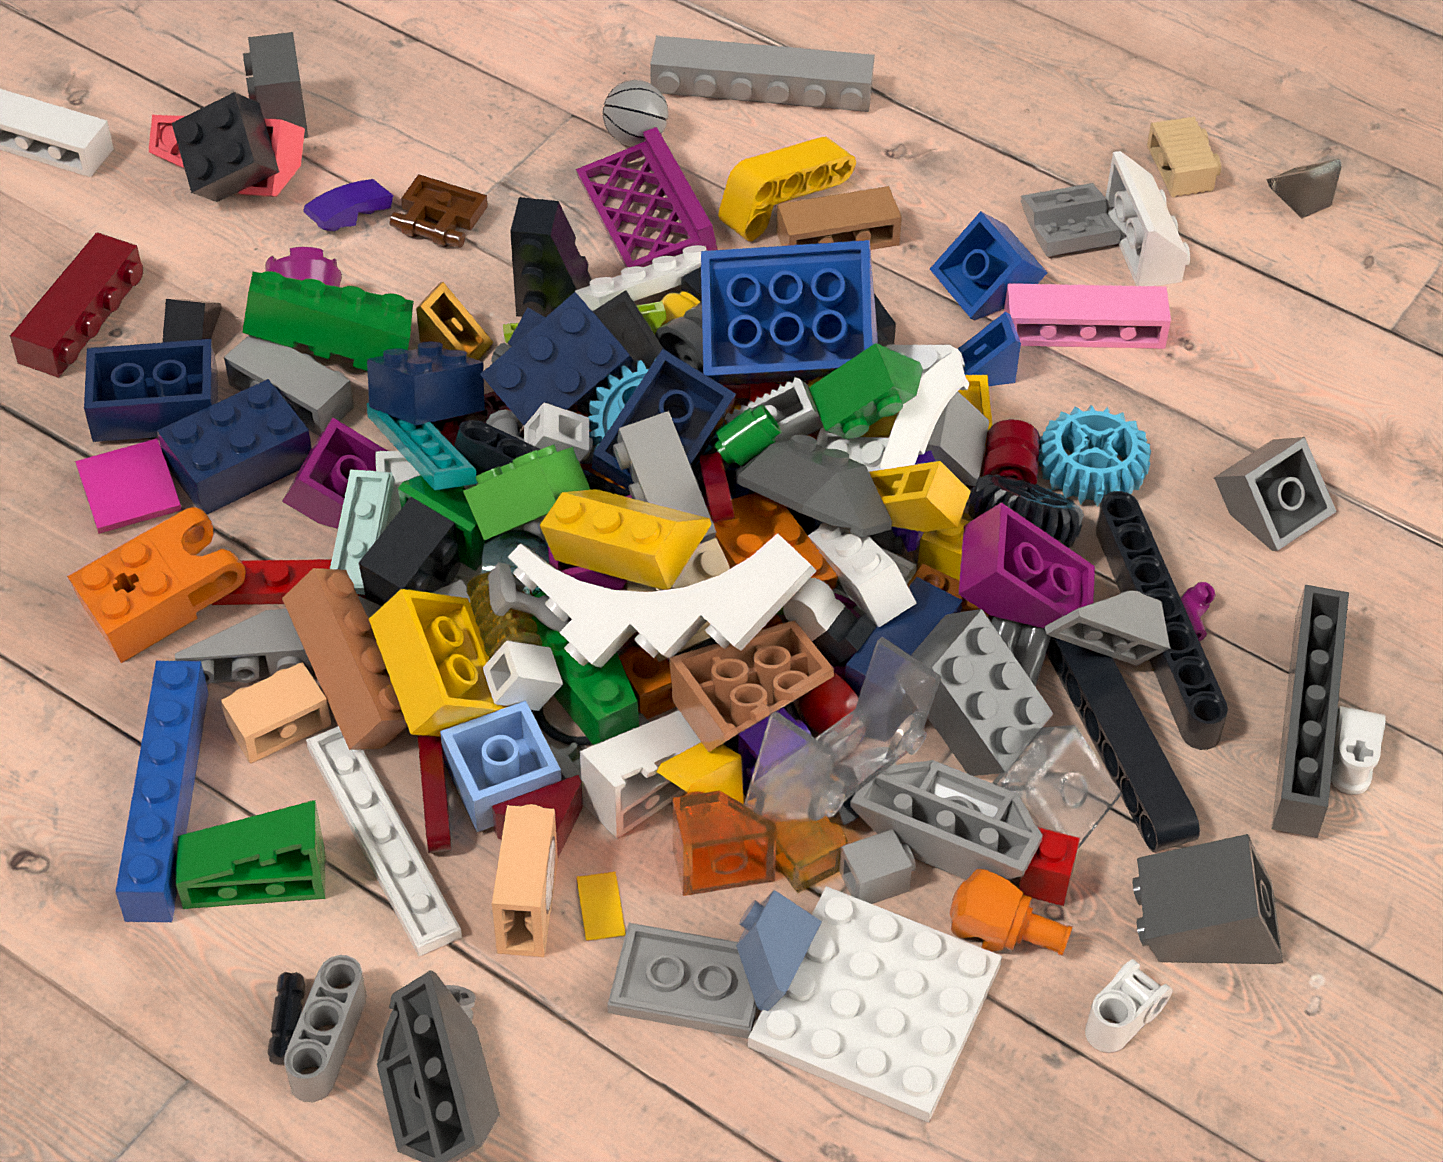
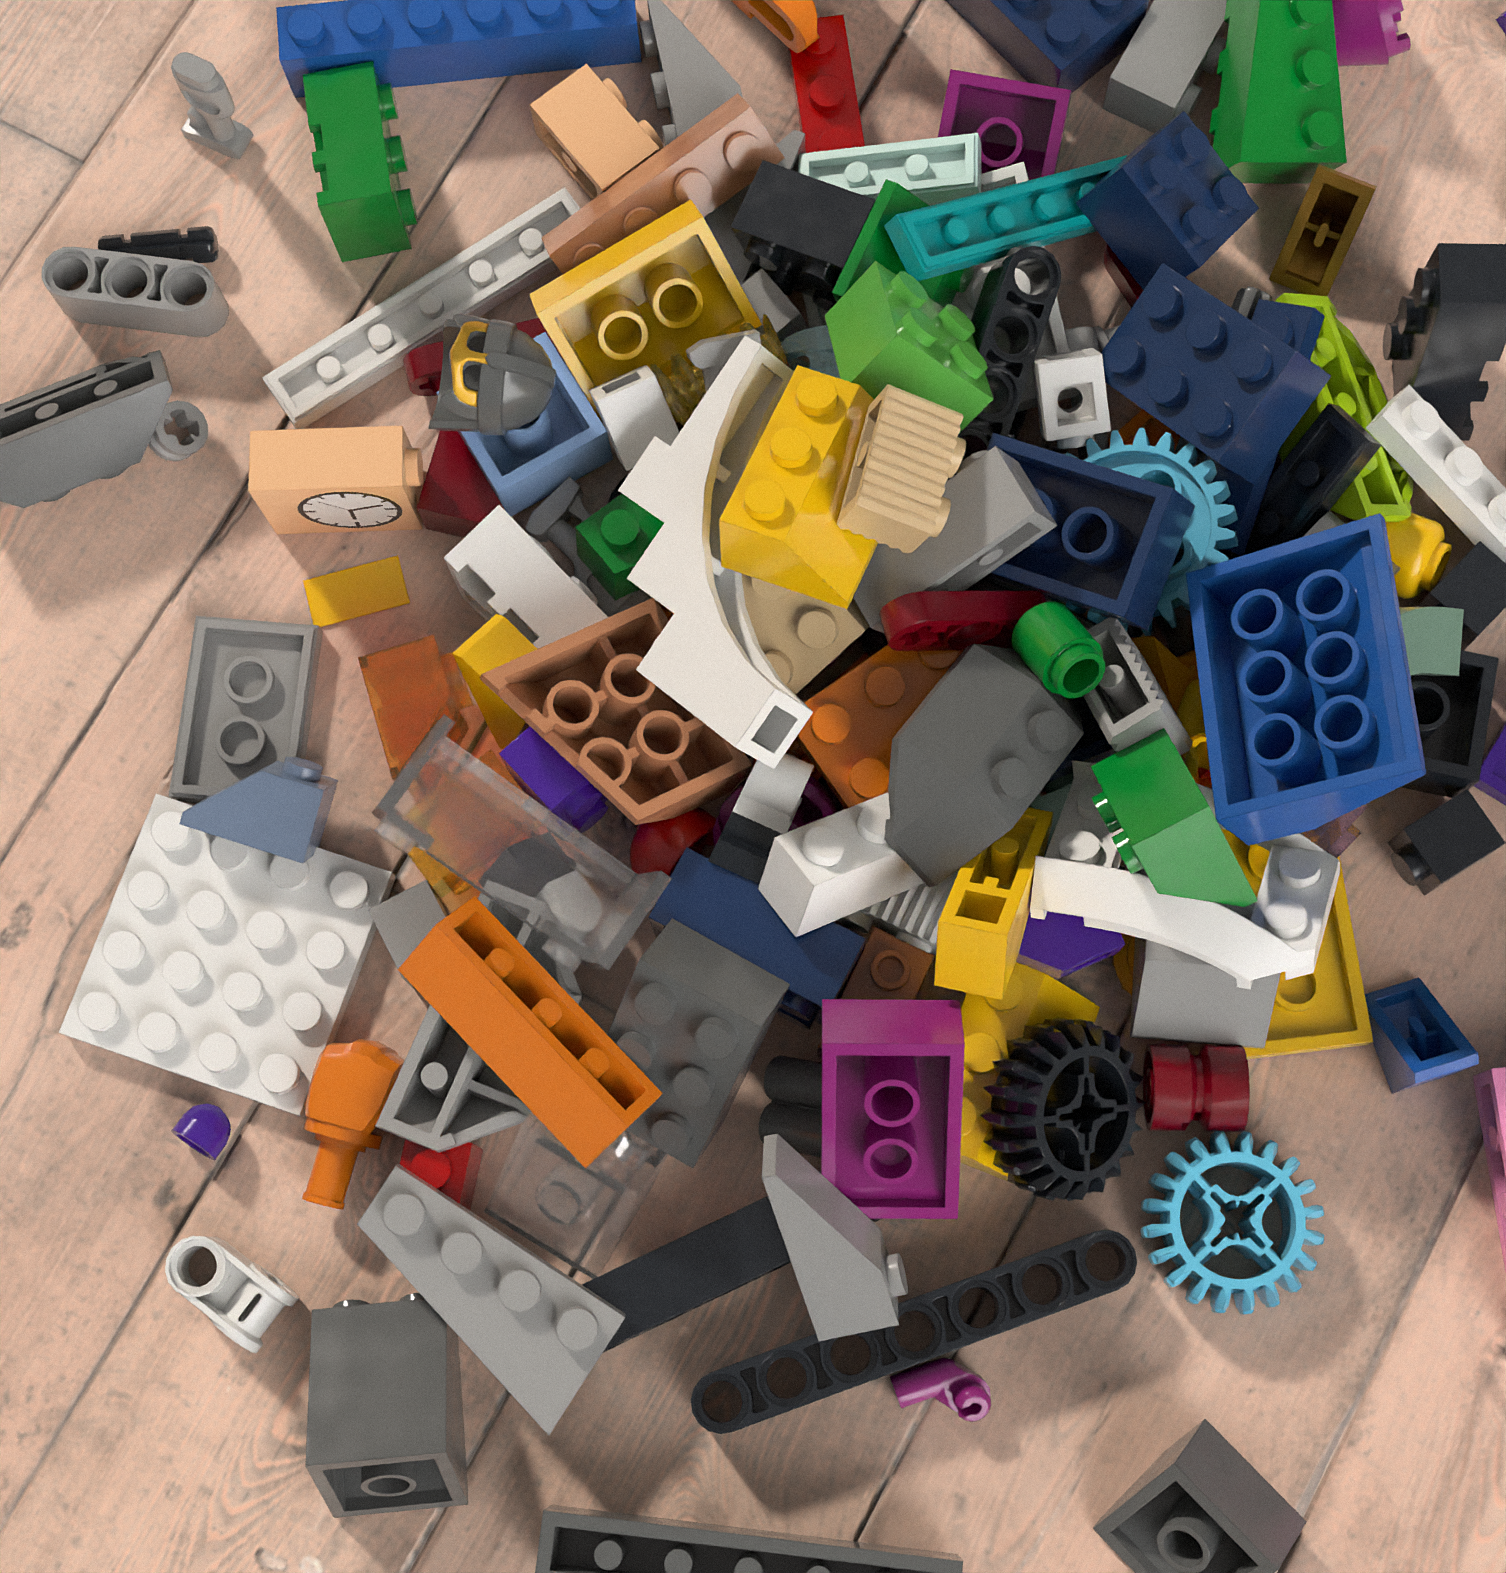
camera: 90 degrees right, 25 degrees up
none -> light grey piece [171,52,254,159]
none -> dark purple hinge [171,1103,231,1161]
none -> light grey wing [357,1164,626,1435]
none -> orange brick [398,896,663,1169]
none -> dark grey helmet [428,314,556,435]
none -> tan brick [837,384,966,553]

